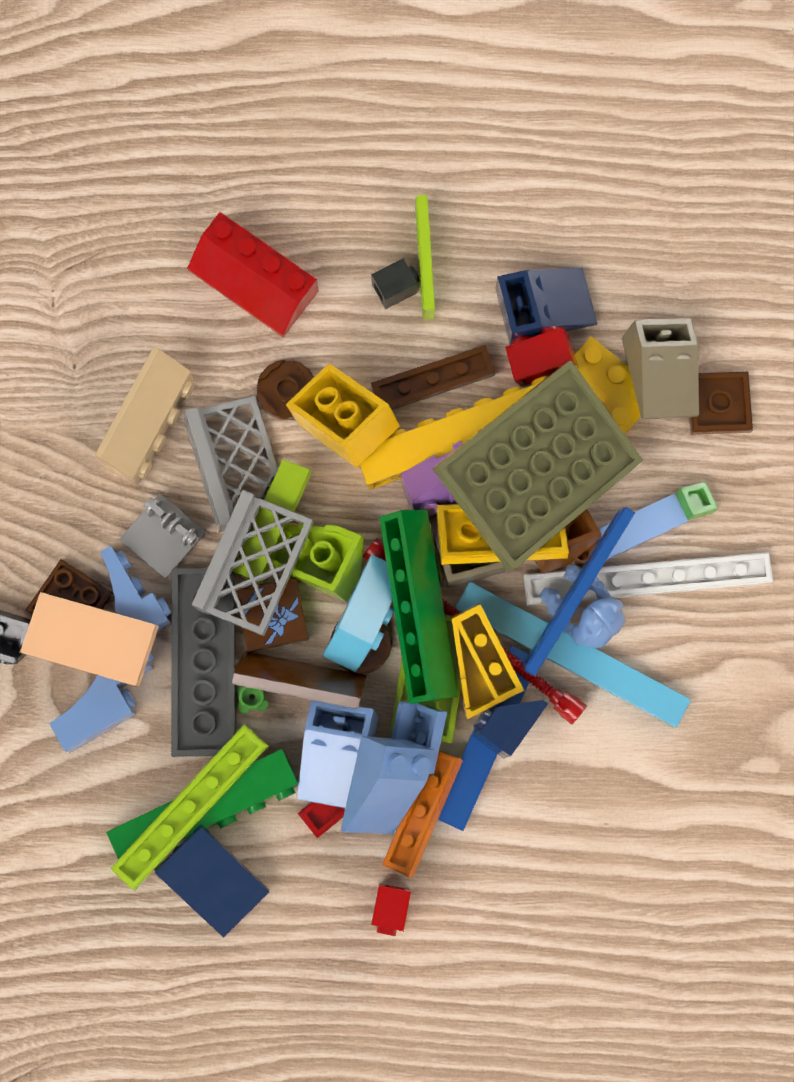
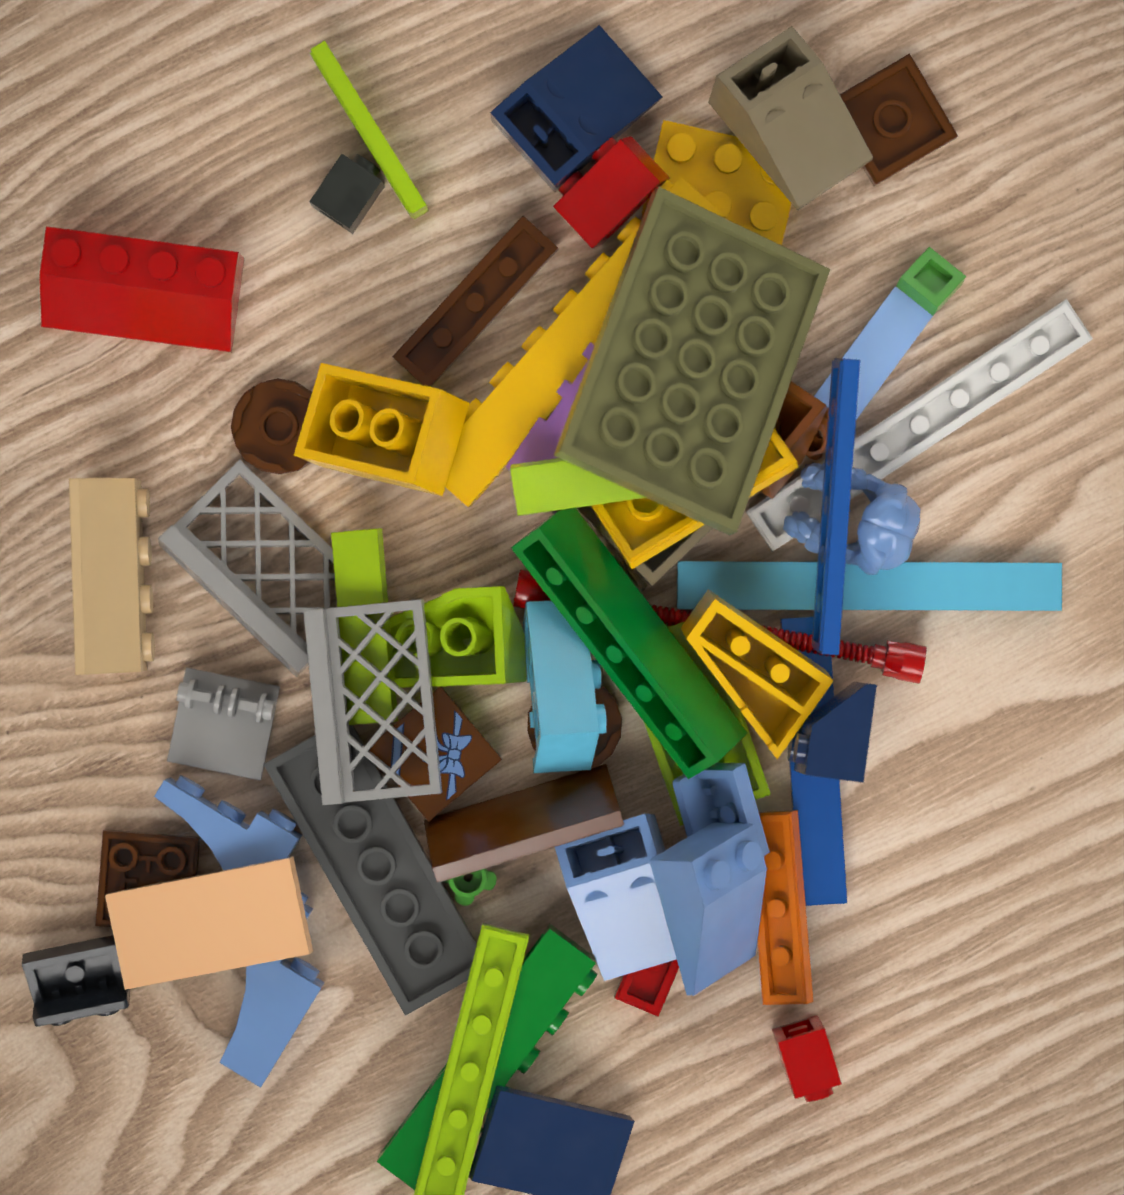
camera: 30 degrees left, 10 degrees up
none -> lime tile [510,458,646,516]

